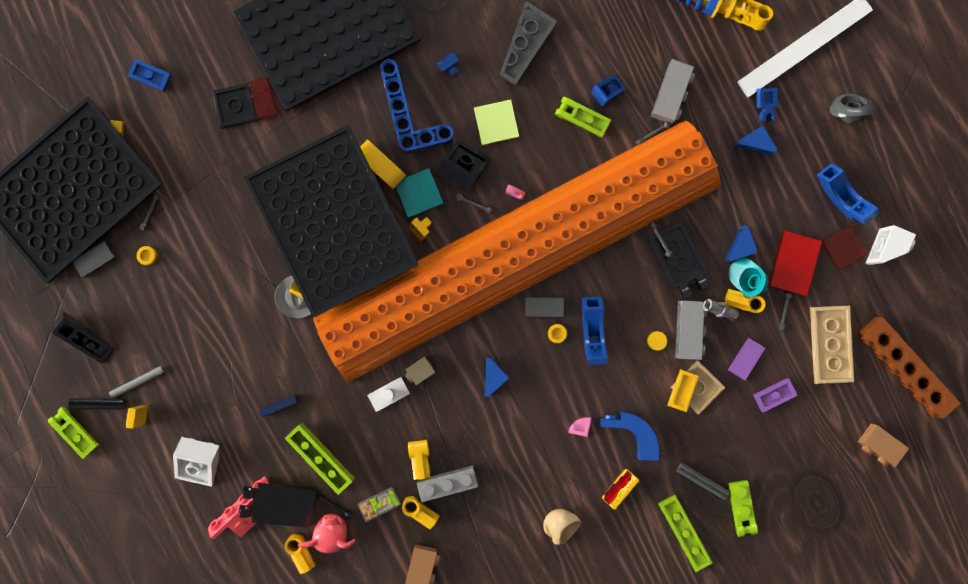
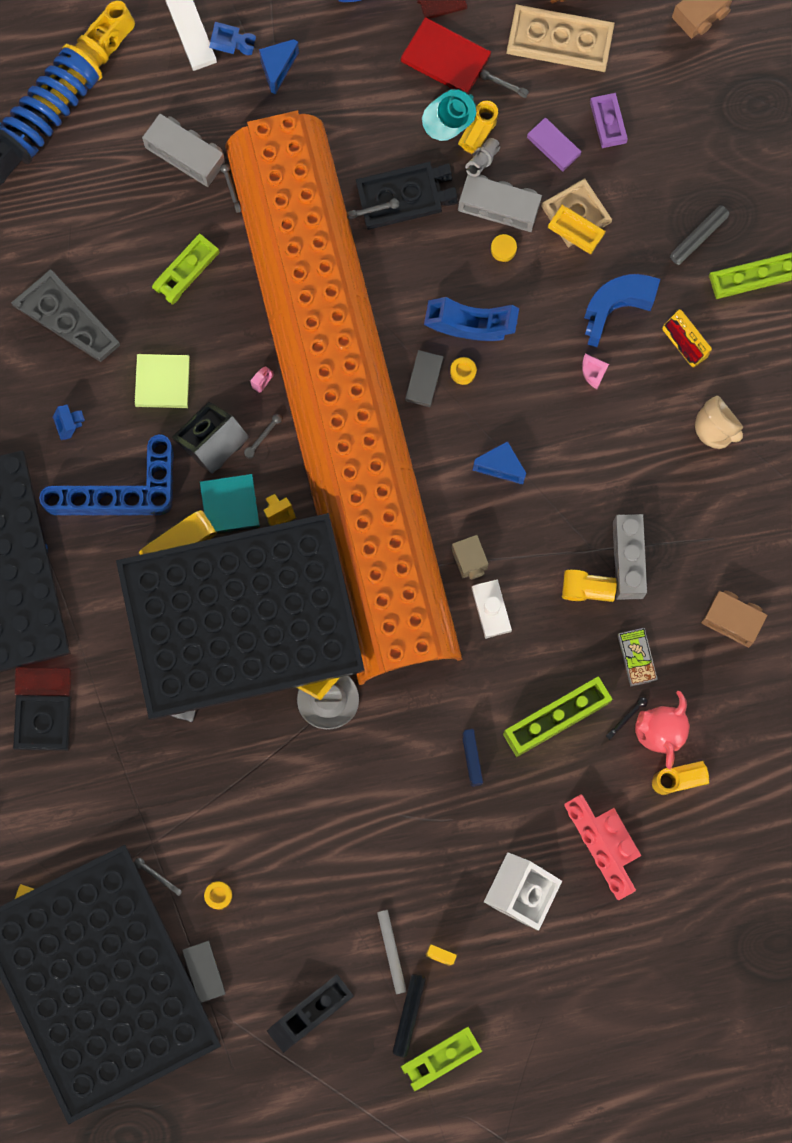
camera: 80 degrees left, 10 degrees down
black tile [238,482,317,528] -> none
yellow piece [402,496,440,530] -> none
blue slope [591,75,626,108] -> none
blue slope [724,225,758,262] -> none
lime plate [728,480,758,537] -> none

